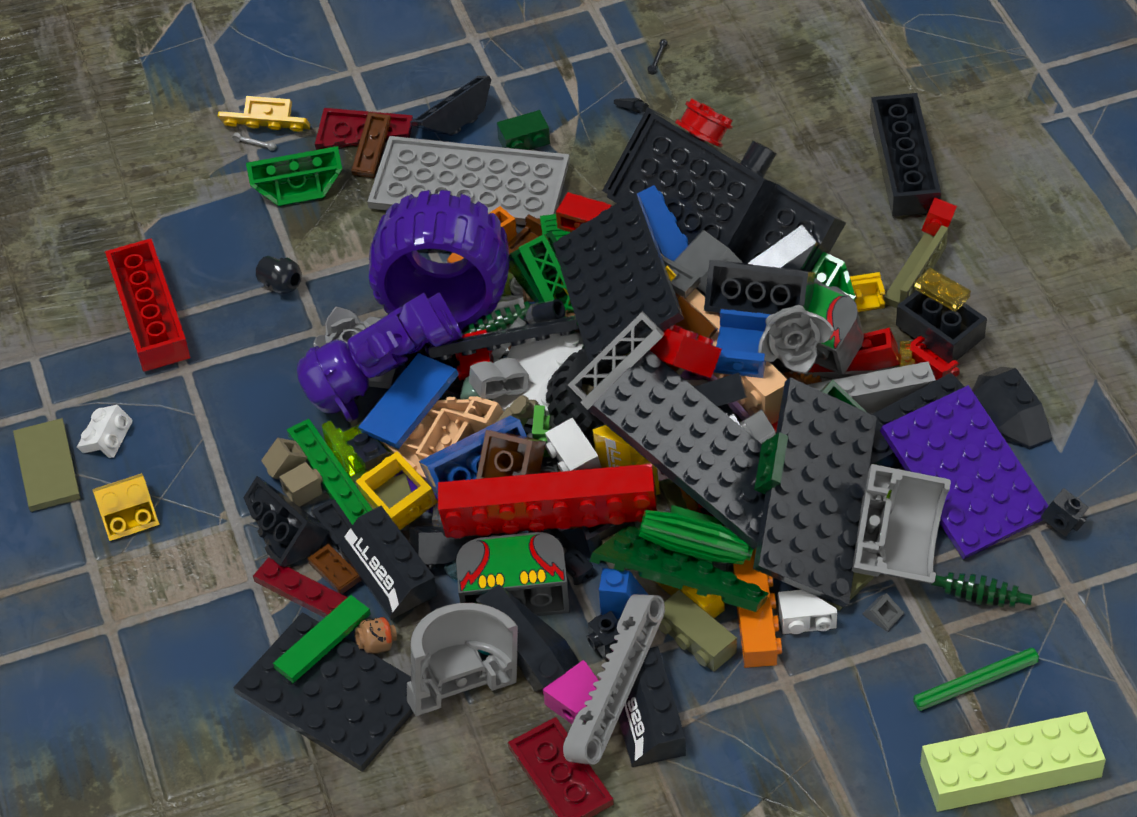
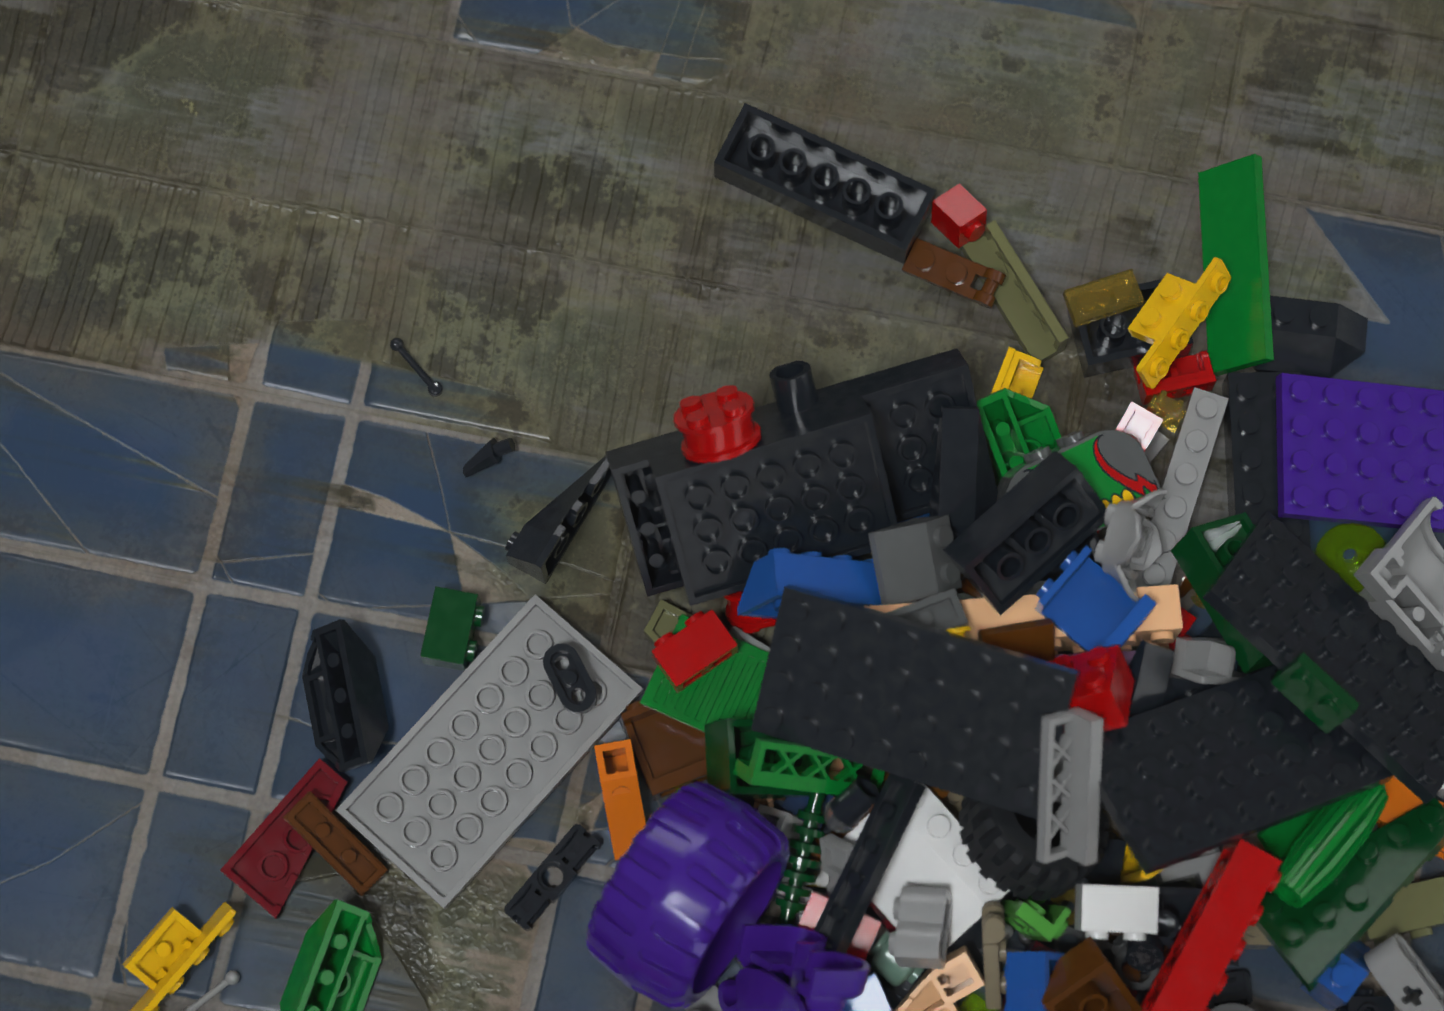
camera: 60 degrees left, 25 degrees up
none -> black wedge [505,456,612,584]
none -> black plate [543,643,597,715]
none -> reddish brown plate [902,238,1006,308]
none -> yellow bracket [1127,257,1231,389]
none -> green tile [1198,154,1274,376]

